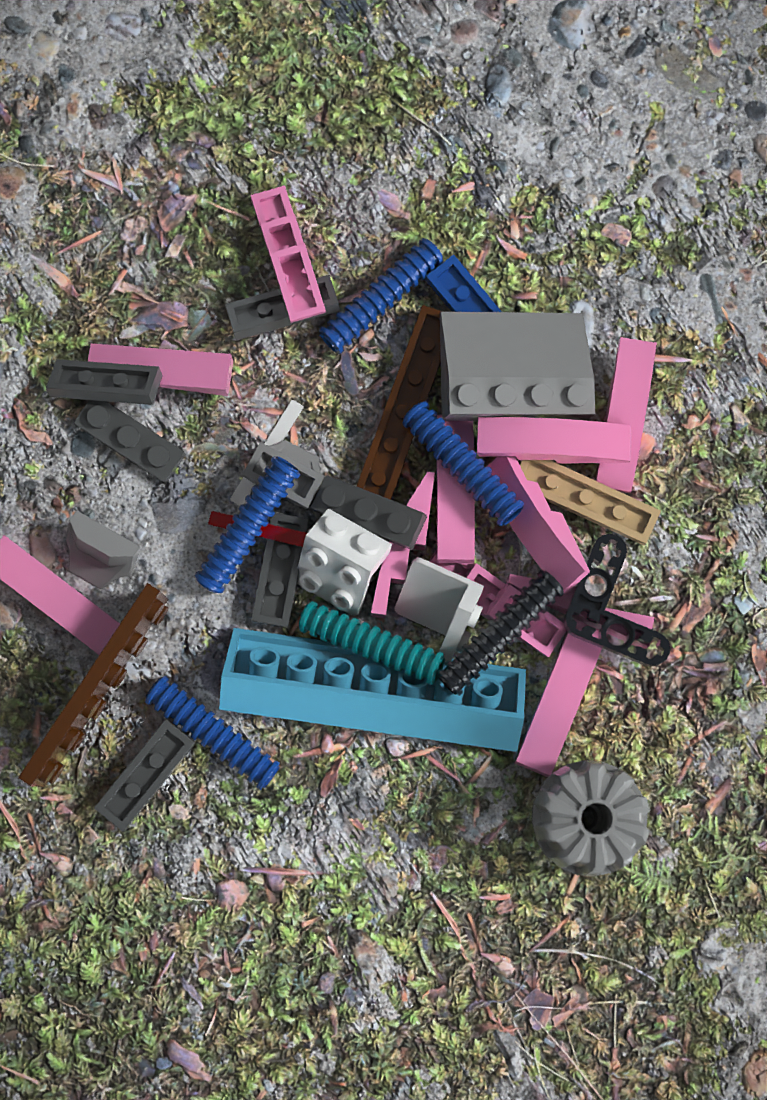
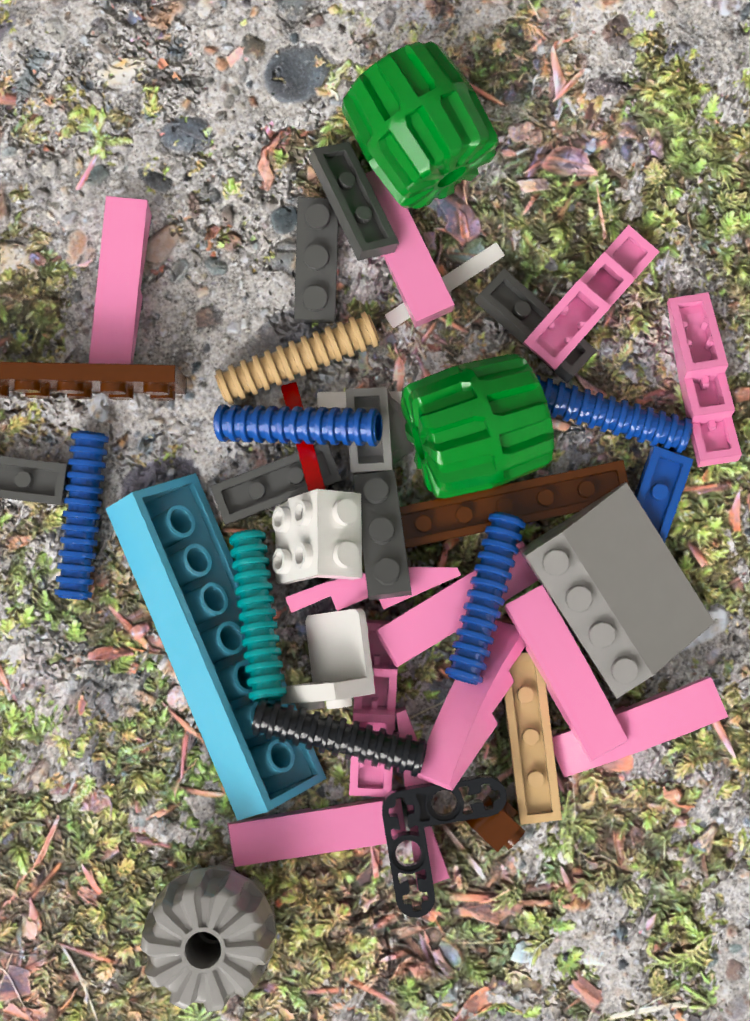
camera: 60 degrees right, 5 degrees up
light grey slope [66,511,141,589] -> none
none -> tan piece [215,311,380,405]
none -> green wheel [342,41,499,209]
none -> white sticker [385,243,505,328]
none -> green wheel [401,354,554,499]
none -> reddish brown plate [465,795,525,852]
none -> bright pink slope [667,292,742,467]

